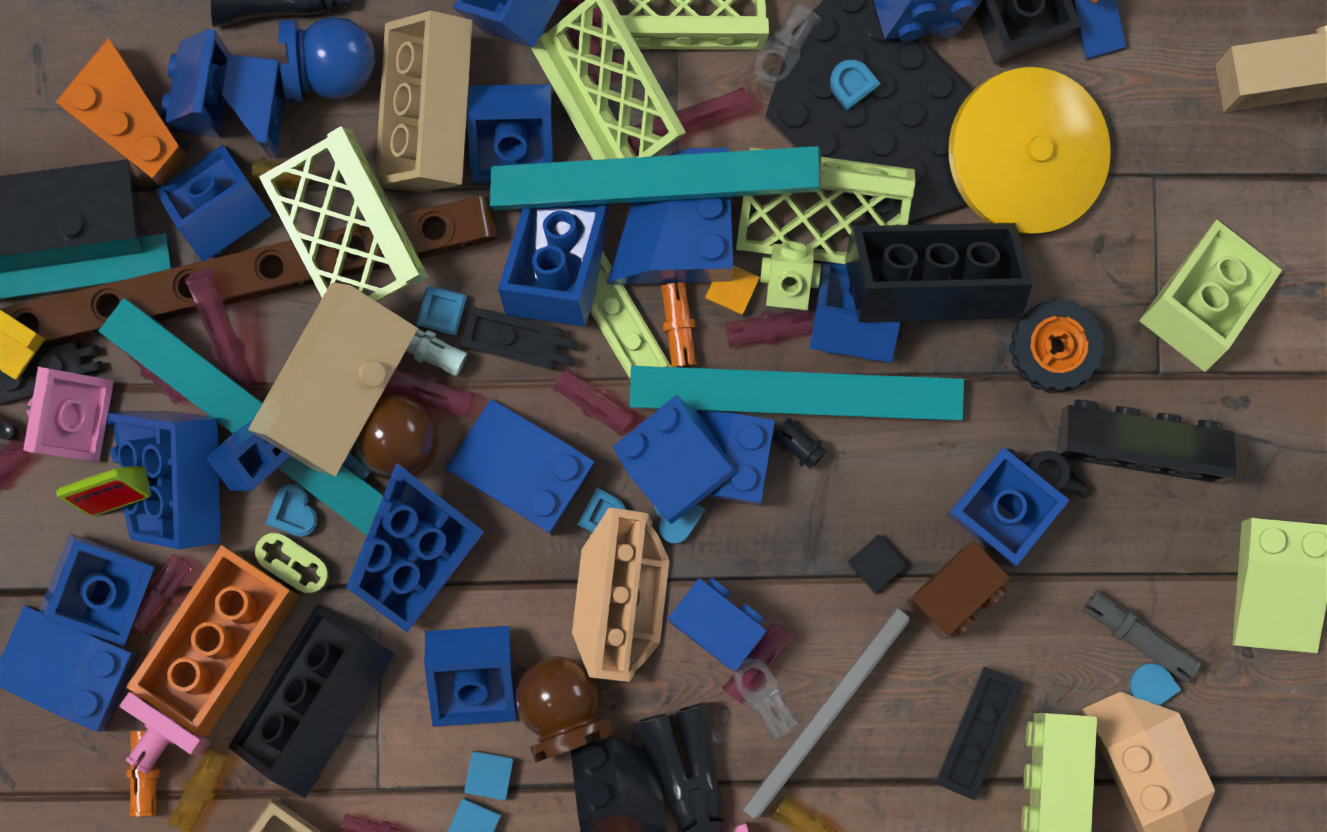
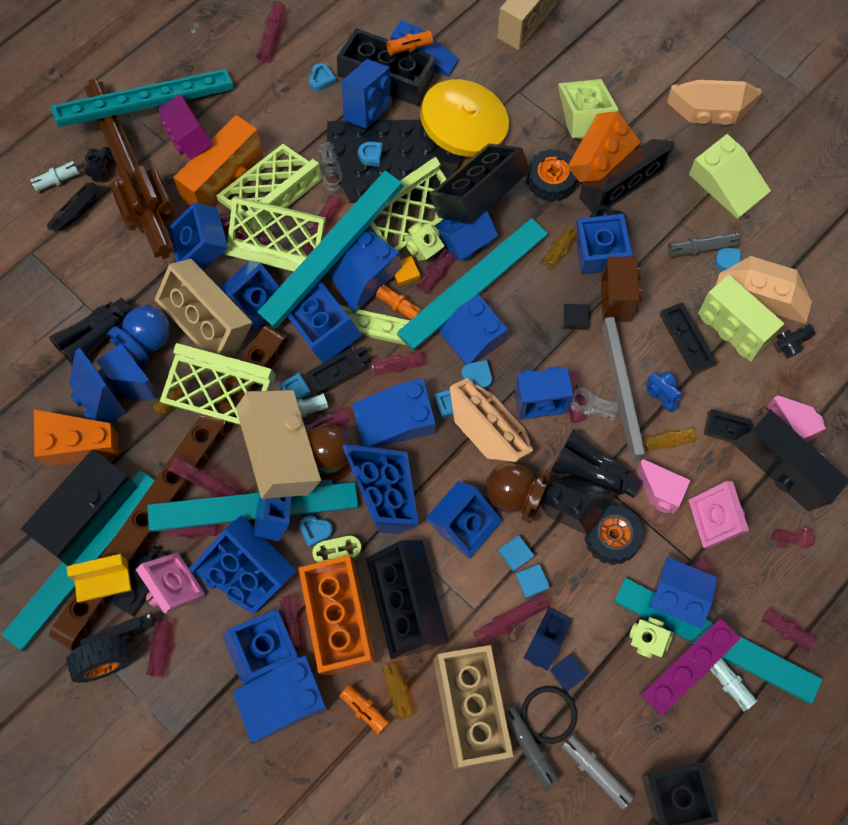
camera: 45 degrees left, 15 degrees down
slope [56,466,151,516] -> none
bright pink tile [119,692,211,775] -> none
blue slope [155,144,272,261] -> none
blue slope [612,395,737,524] -> none
black pin [772,418,827,469] -> none
none -> clear yellow pin [540,226,577,270]
none -> orange wedge [567,111,641,182]
none -> blue plate [646,372,683,413]

